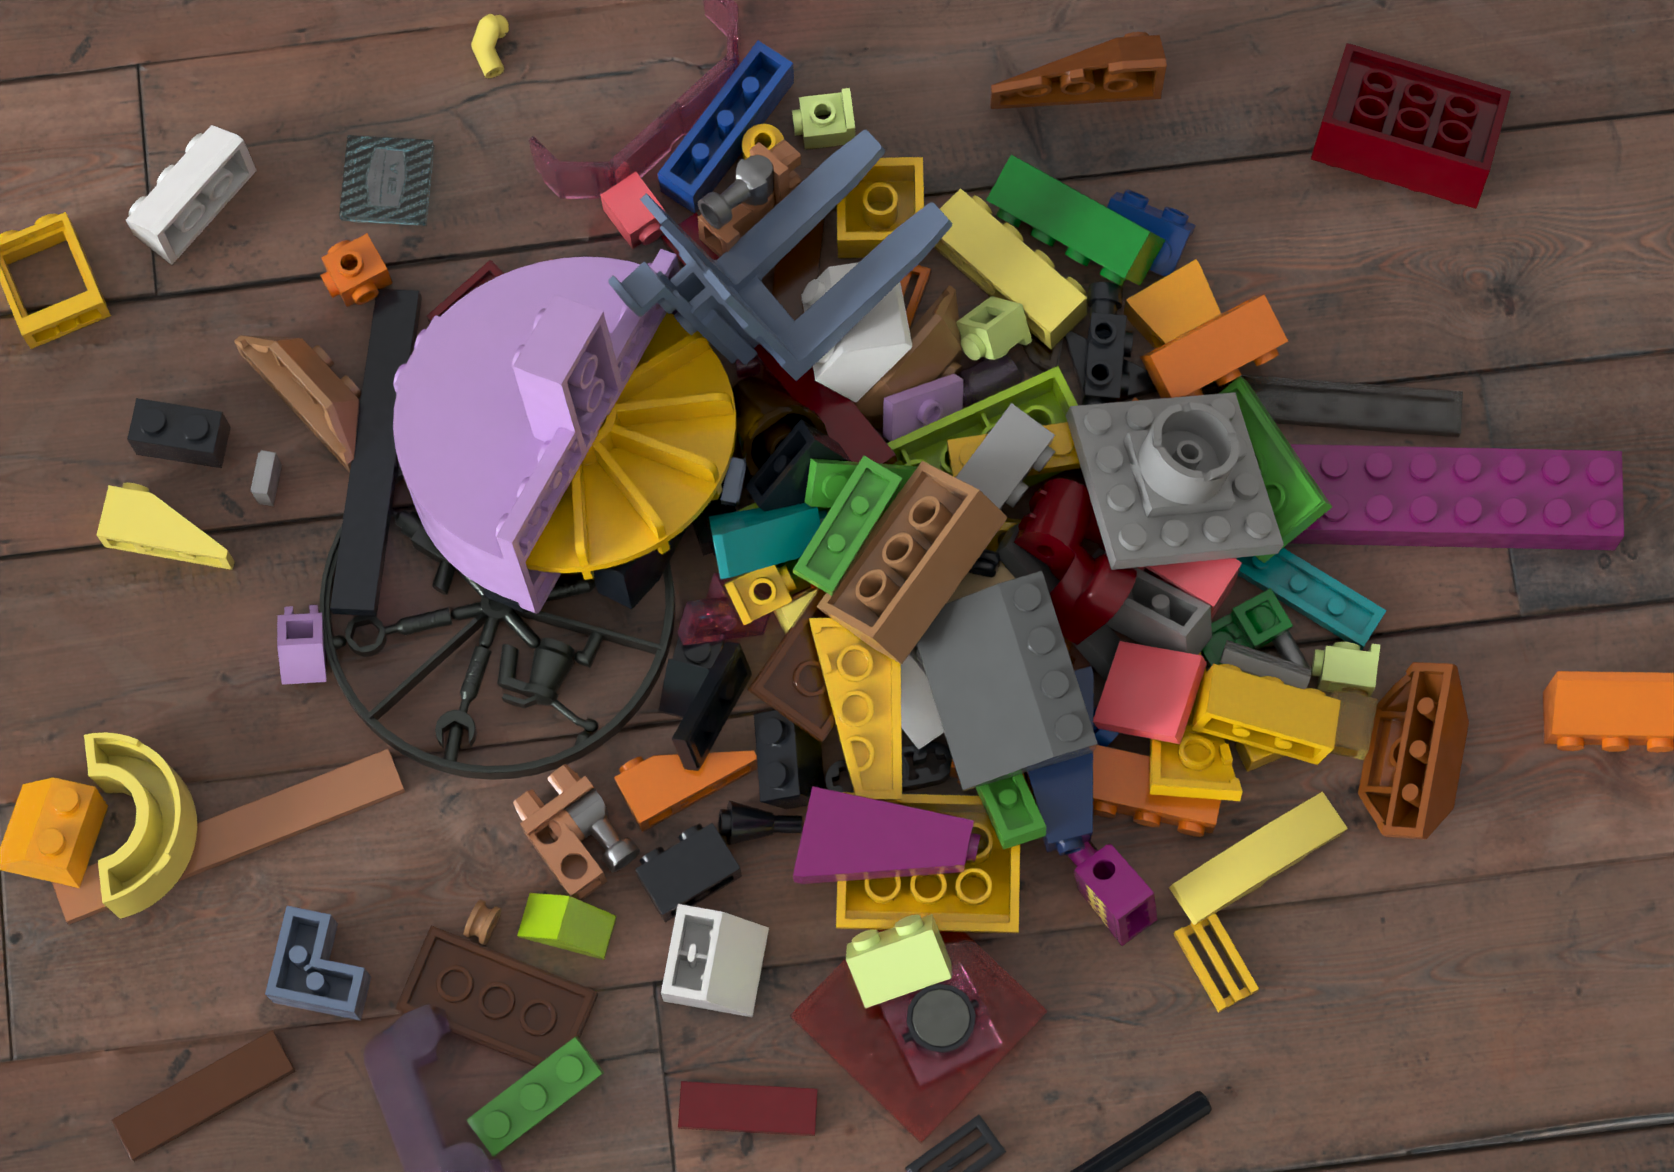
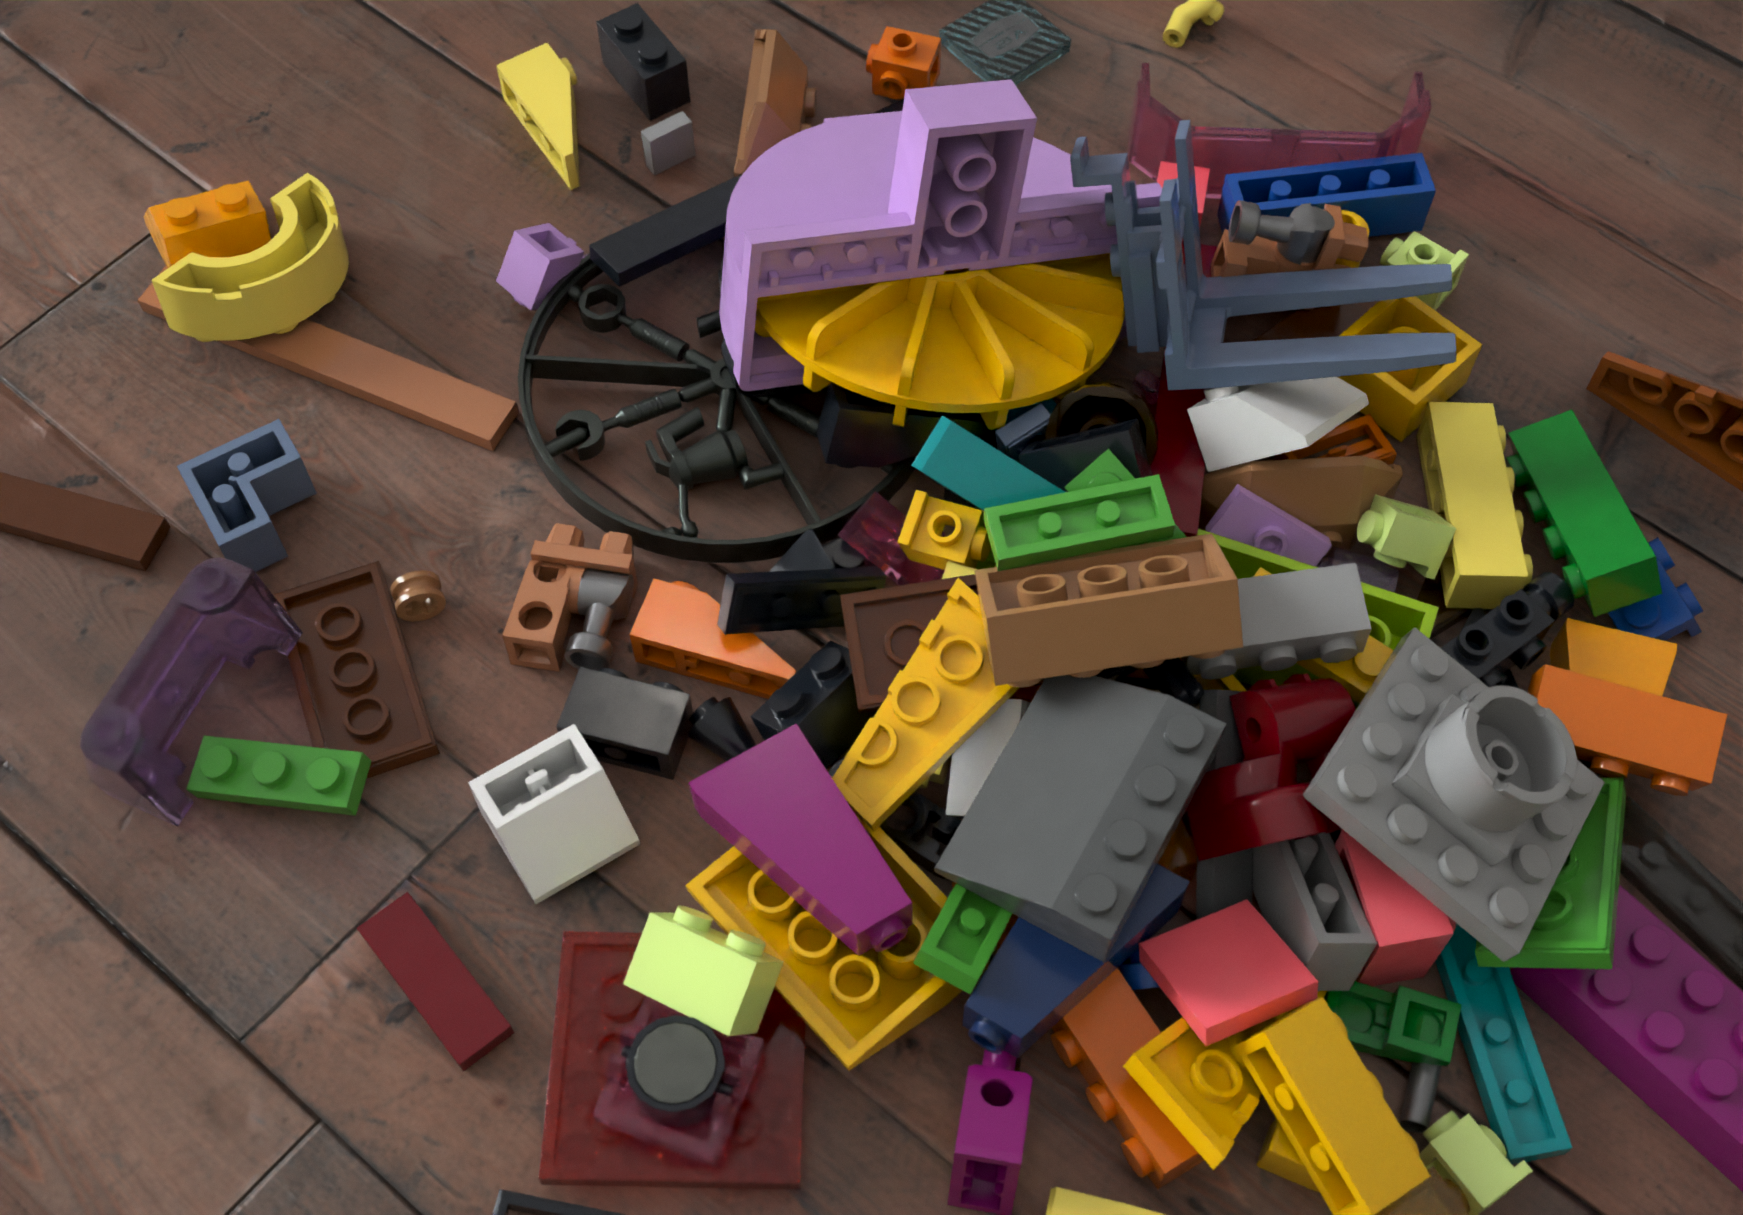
camera: 45 degrees right, 15 degrees down
lime slope [517,893,617,960] -> none
light grey tile [1220,640,1312,689] -> none

